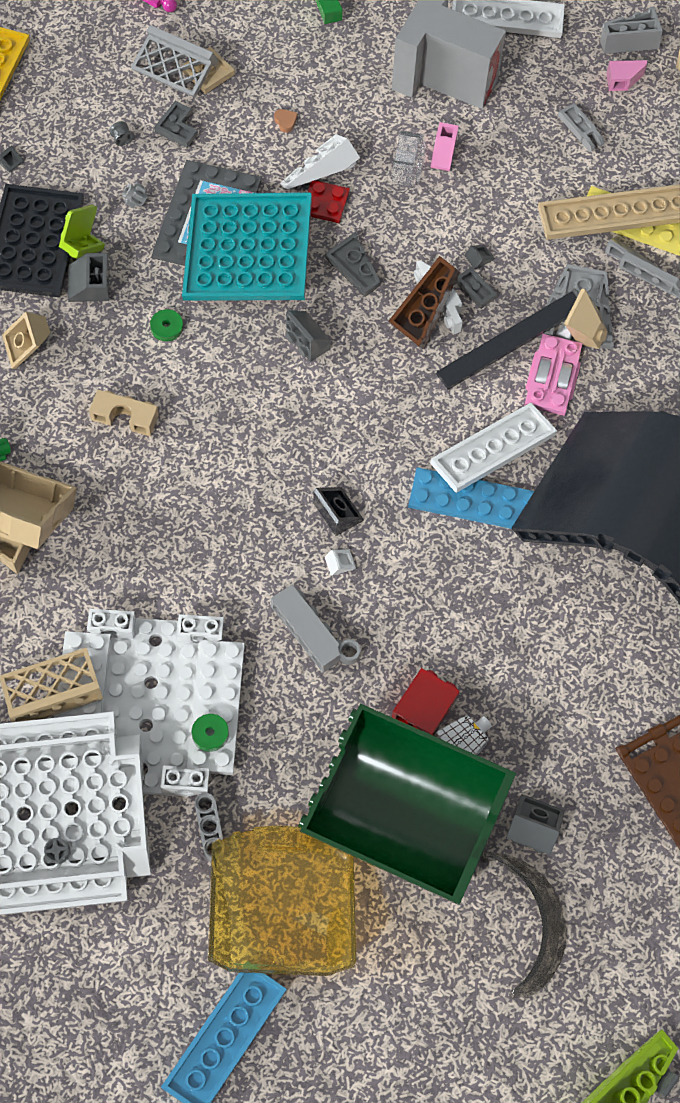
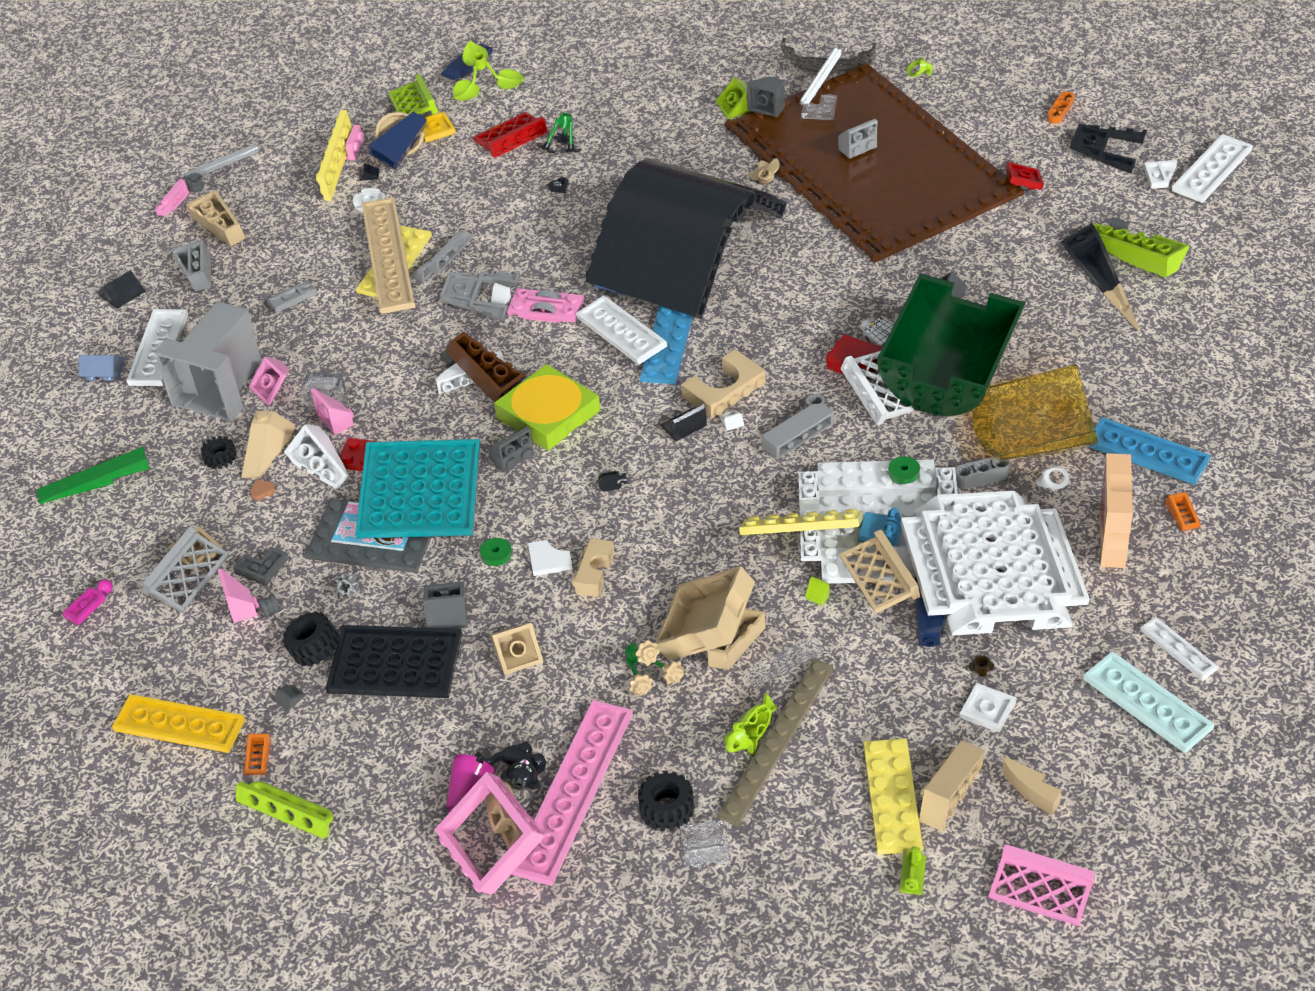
camera: 85 degrees left, 20 degrees down
dark grey wheel [44,838,71,864] -> none
lime bracket [59,204,105,258] -> none
dark grey wing [325,232,380,297] -> none
bright pink slope [431,122,459,171] -> none
black tile [436,291,577,390] -> none
dark grey slope [464,245,495,270] -> none
clear smoke windscreen [481,852,567,999] -> none
tan slope [564,289,608,349] -> none
bright pink slope [606,60,647,91] -> none
none -> black tyre [201,436,237,469]
none -> bright pink slope [218,569,259,623]
none -> tan wedge [242,411,296,479]
none -> bright pink slope [248,357,290,405]
none -> black tyre [282,611,339,666]
none -> bright pink slope [310,388,354,435]
none -> tile [494,364,601,451]
none -> white tile [528,540,573,576]
none -> black arm [598,471,628,492]
none -> tan arch [681,349,766,419]
none -> light yellow plate [739,508,863,535]
none -> lime slope [805,576,829,606]
none -> white fence [841,351,914,425]
none -> dark azure hinge [858,508,904,547]
none -> white piece [1035,466,1069,491]
none -> black plate [1061,223,1140,331]
none -> light nougat tile [1100,453,1133,568]
none -> orange slope [1165,492,1201,531]

